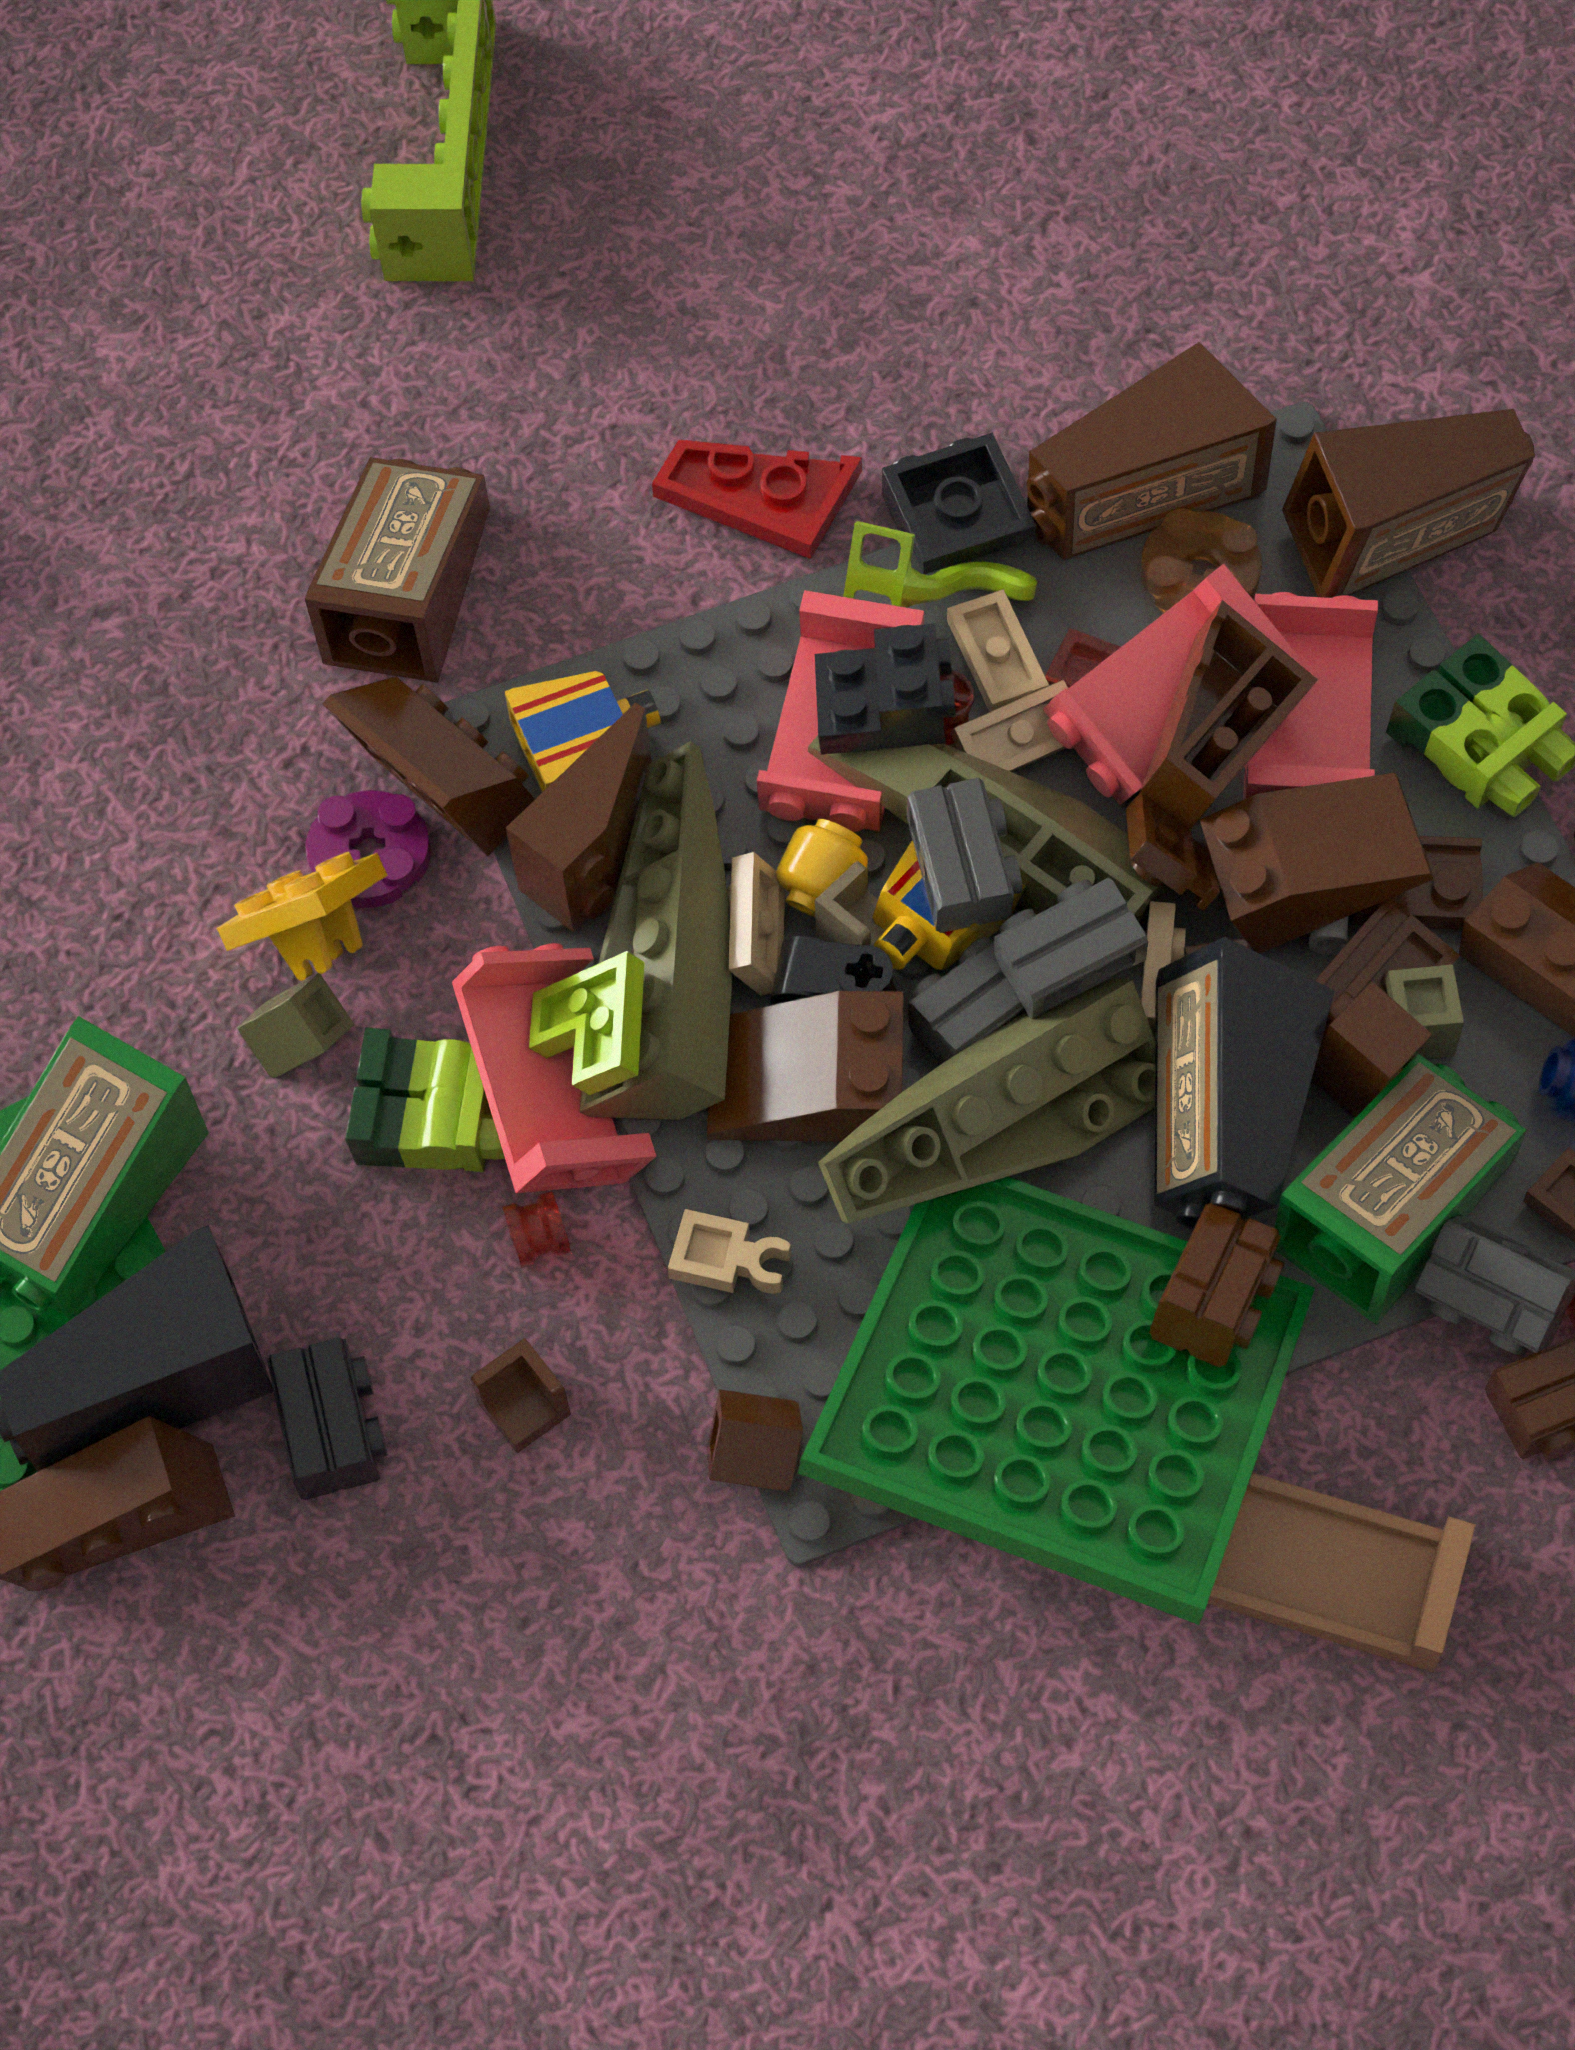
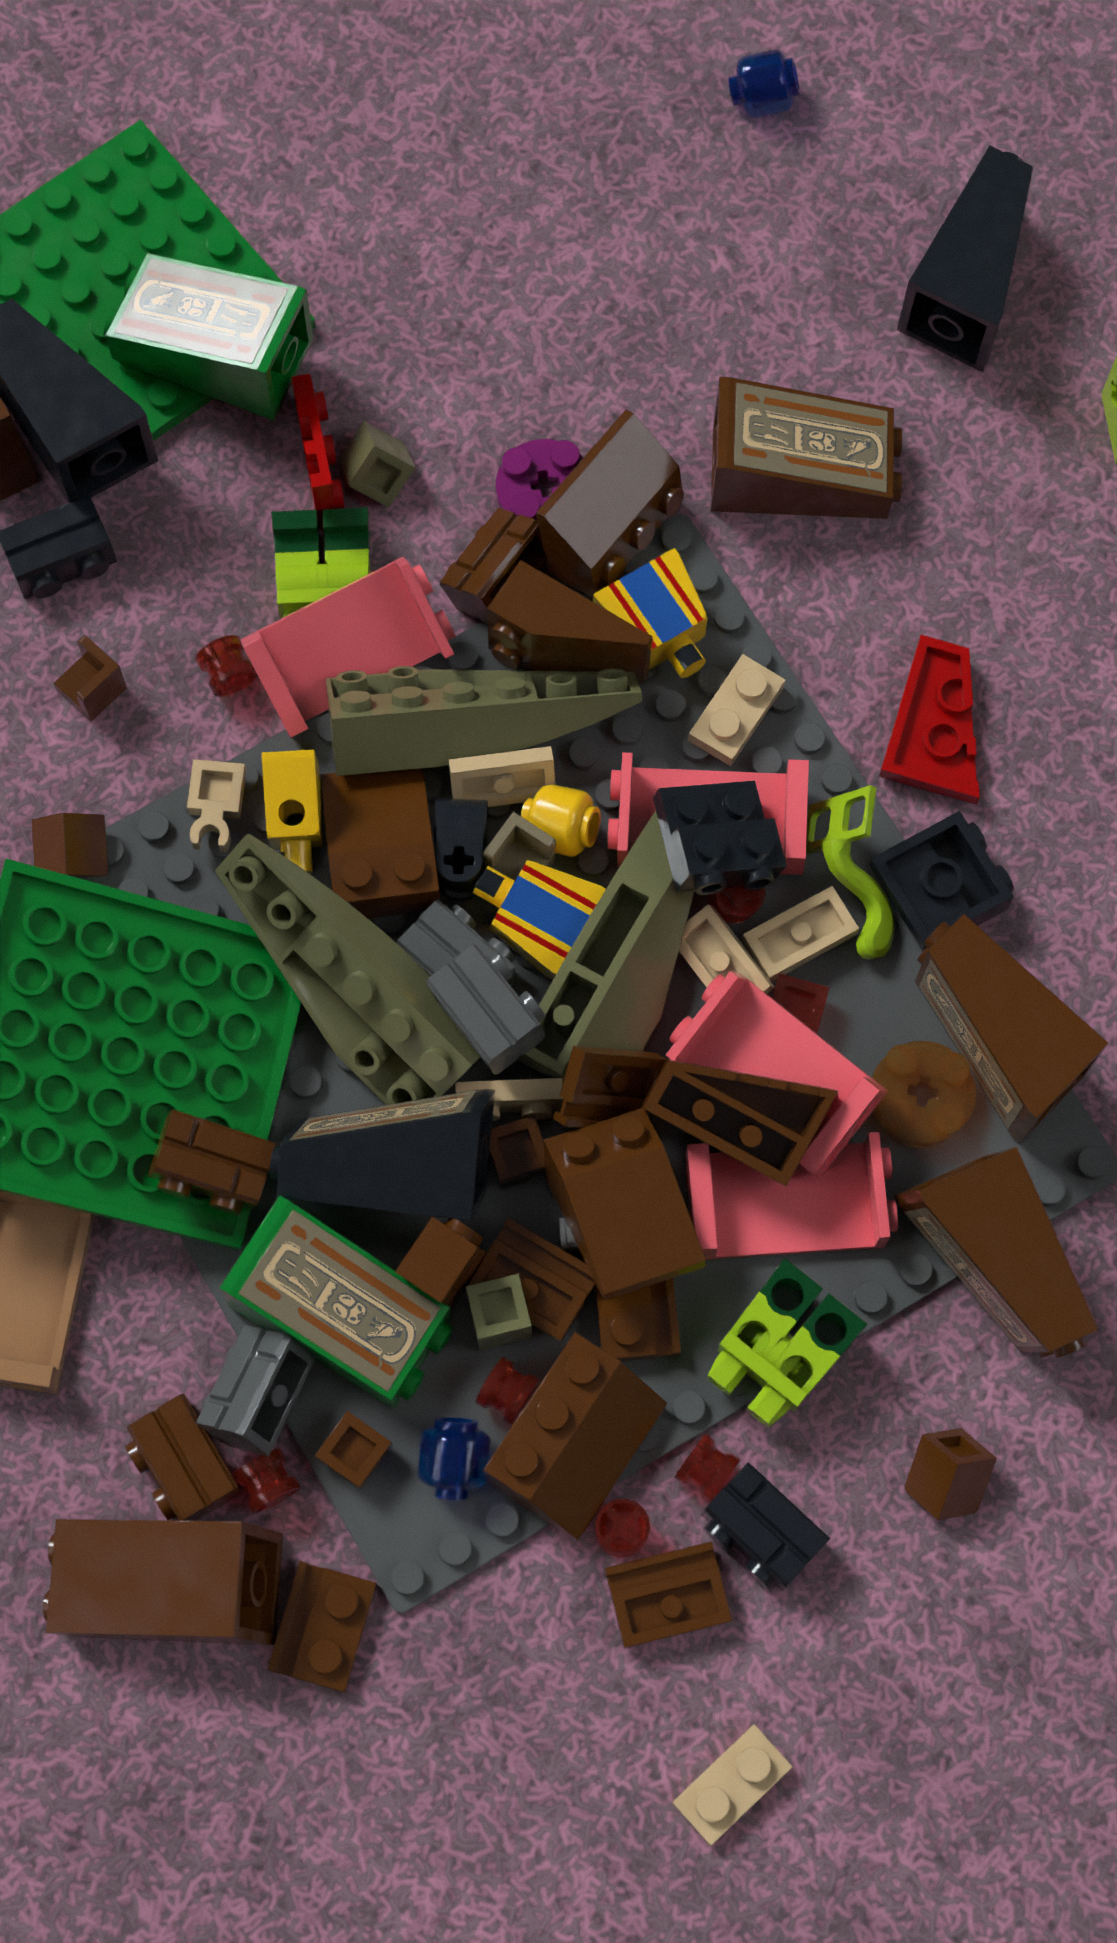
camera: 75 degrees right, 10 degrees up
yellow plate [217,852,388,981] -> none
lime plate [529,951,645,1095] -> none
dark grey brick [907,778,1022,933] -> none
none -> yellow torso [261,749,324,874]
none -> red wing [291,373,345,530]
none -> reddish brown brick [439,507,547,623]
none -> clear red wheel [475,1356,540,1426]
none -> tan plate [688,654,786,766]
none -> black slope [897,145,1033,372]

